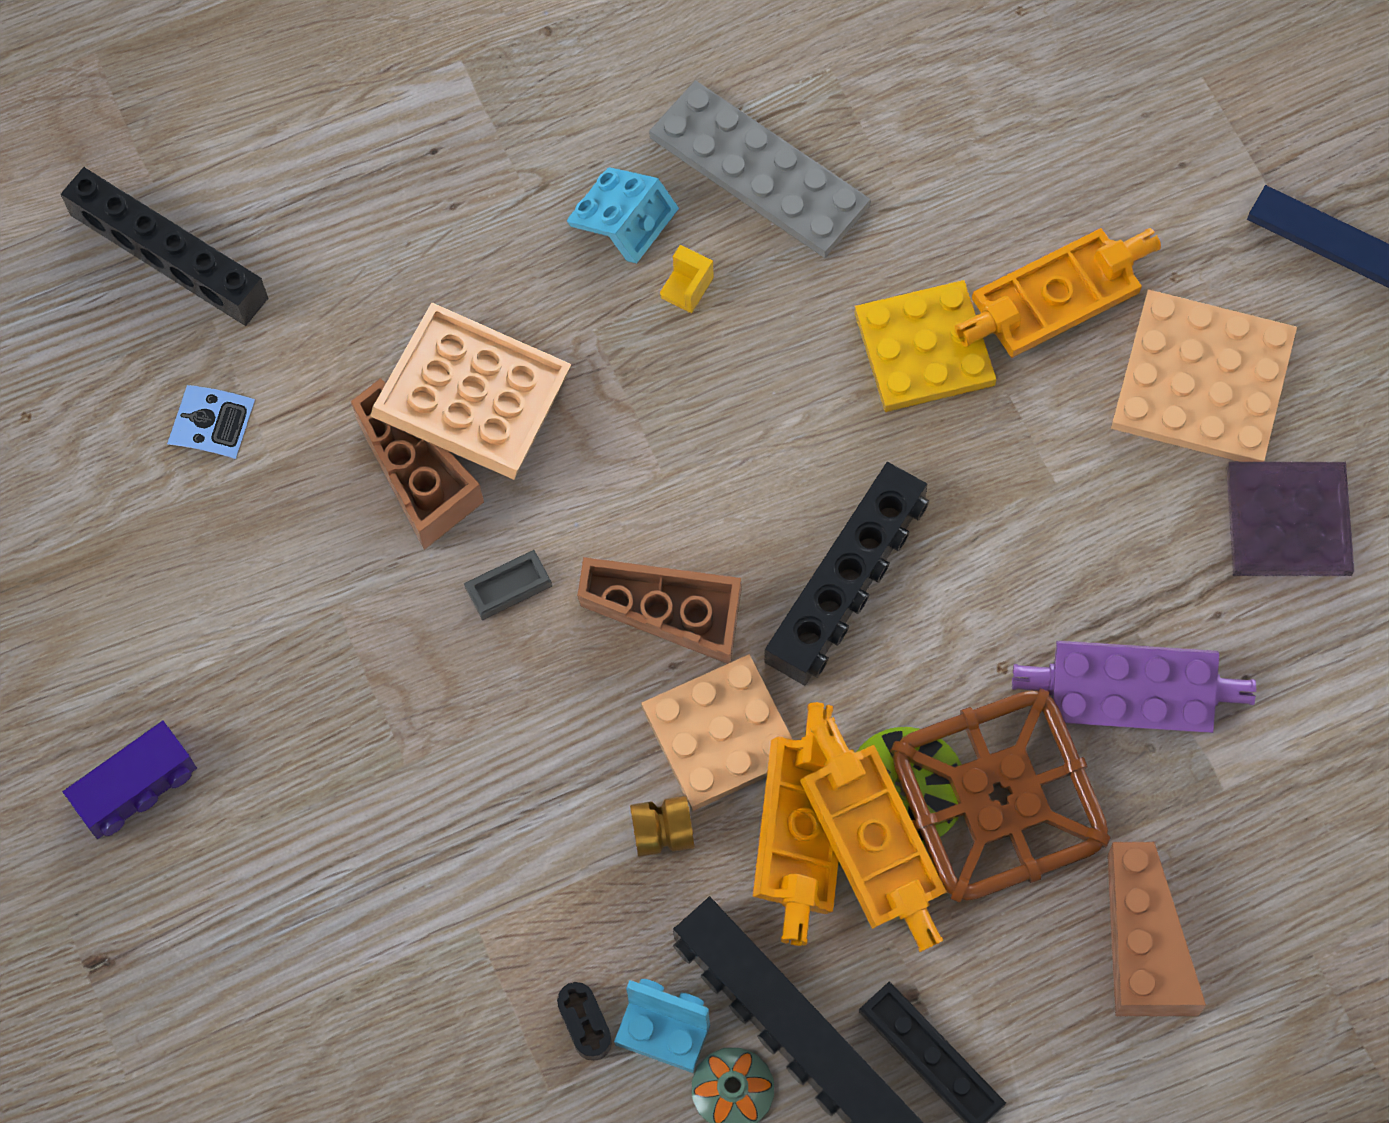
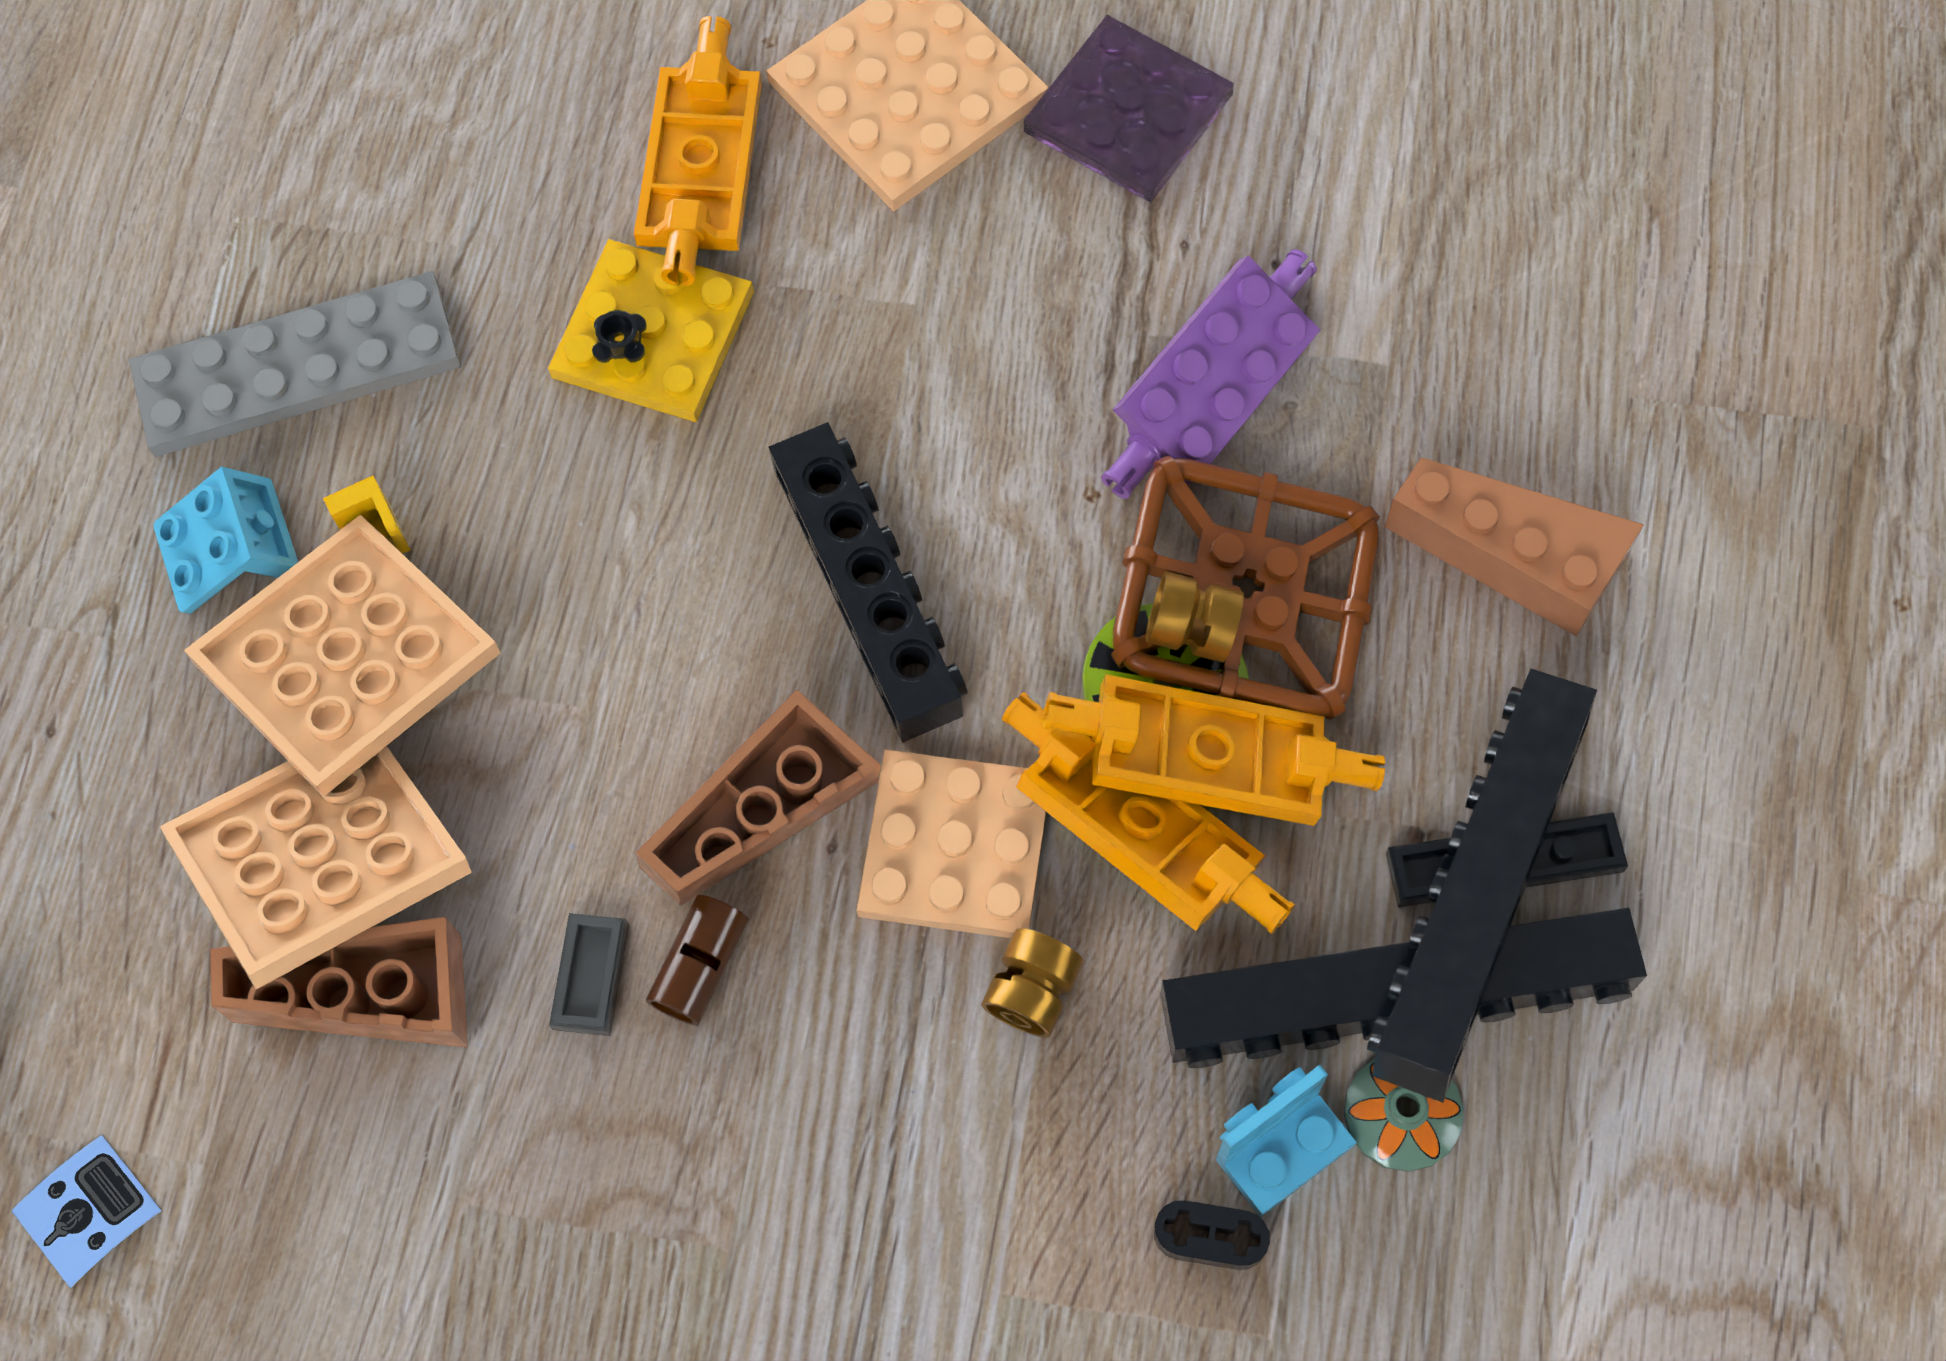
camera: 55 degrees left, 0 degrees up
none -> light nougat plate [184,515,500,797]
none -> black plate [592,310,647,363]
none -> reddish brown pin [646,895,749,1026]
none -> pearl gold wheel [1146,571,1244,663]
none -> black brick [1367,668,1597,1103]

